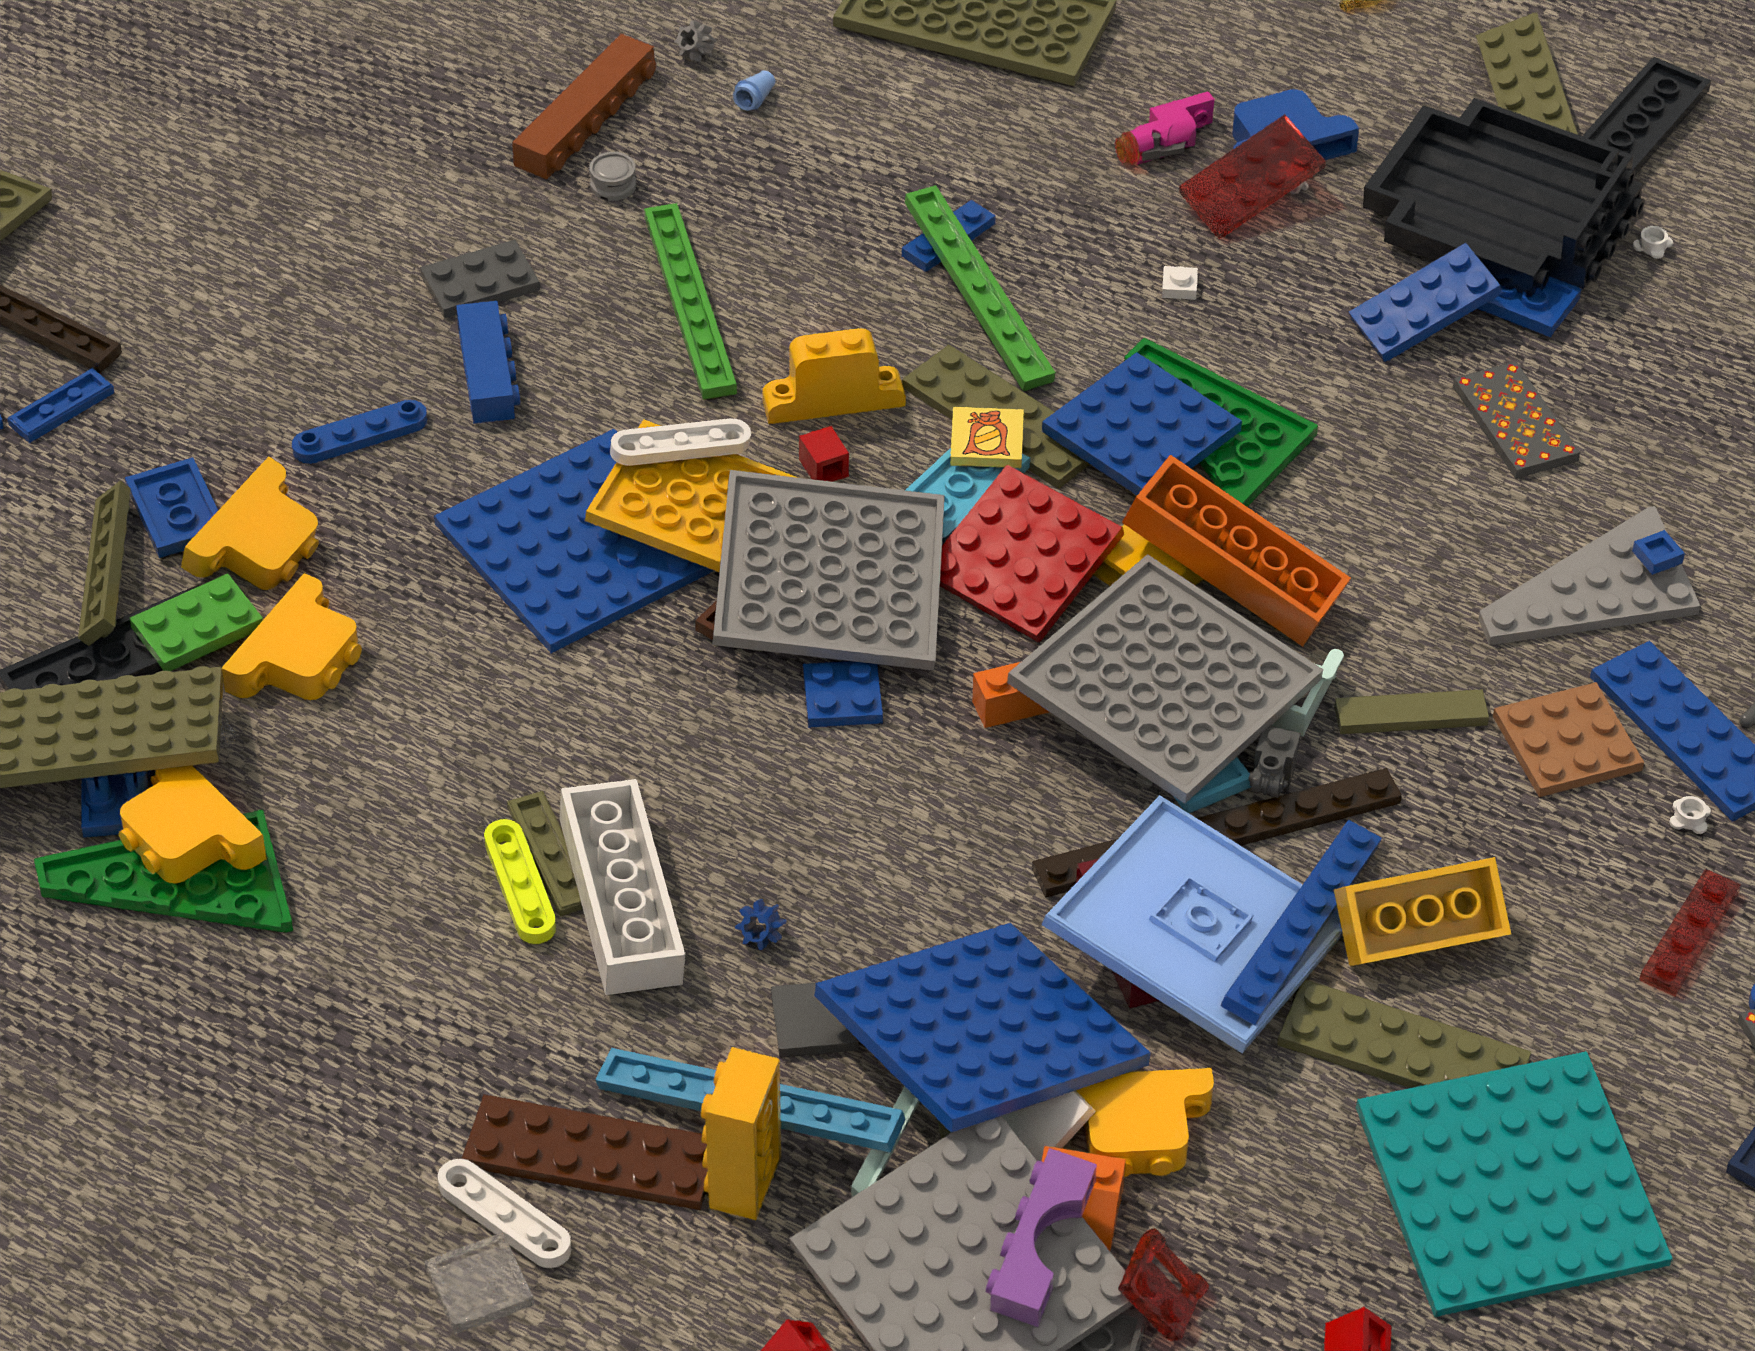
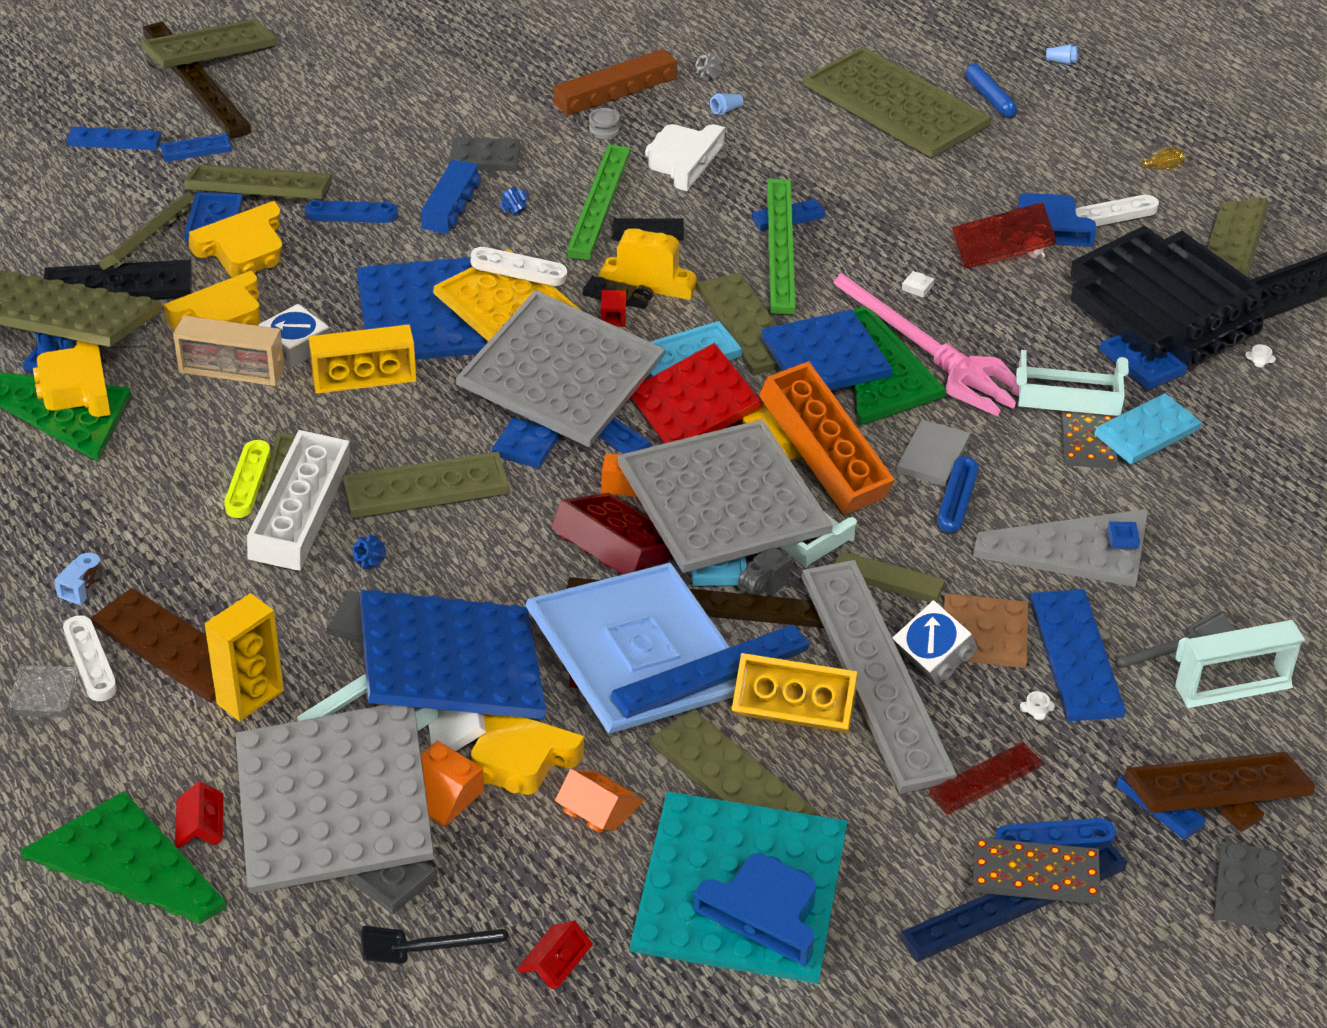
camera: 25 degrees right, 5 degrees down
bright green plate [130,573,263,671] -> none
dark azure plate [595,1048,906,1153] -> none
light yellow tile [950,407,1024,468] -> none
medium lavender arch [985,1148,1097,1327] -> none
dark pink plate [1115,91,1214,165] -> none
clear red plate [1118,1228,1209,1341] -> none
blue plate [1349,243,1502,362] -> none
none -> light blue leg [55,553,102,605]
none -> tan brick [173,316,285,386]
none -> olive plate [184,164,332,201]
none -> piece [258,304,331,368]
none -> yellow brick [308,324,416,393]
none -> olive plate [342,451,509,518]
none -> blue gear [499,186,530,215]
none -> dark red slope [551,493,673,575]
none -> slope [555,768,644,833]
none -> black hinge [583,276,654,309]
none -> blue tile [598,418,652,454]
none -> black plate [613,218,684,240]
none -> white brick [645,124,725,191]
none -> blue brick [694,853,816,967]
none -> light grey plate [802,560,957,794]
none -> bright pink piece [834,273,1019,416]
none -> piece [892,600,978,685]
none -> light grey tile [896,419,971,487]
none -> blue piece [937,456,979,533]
none -> light aqua piece [1016,350,1129,416]
none -> white plate [1076,195,1159,226]
none -> medium azure plate [1094,393,1202,465]

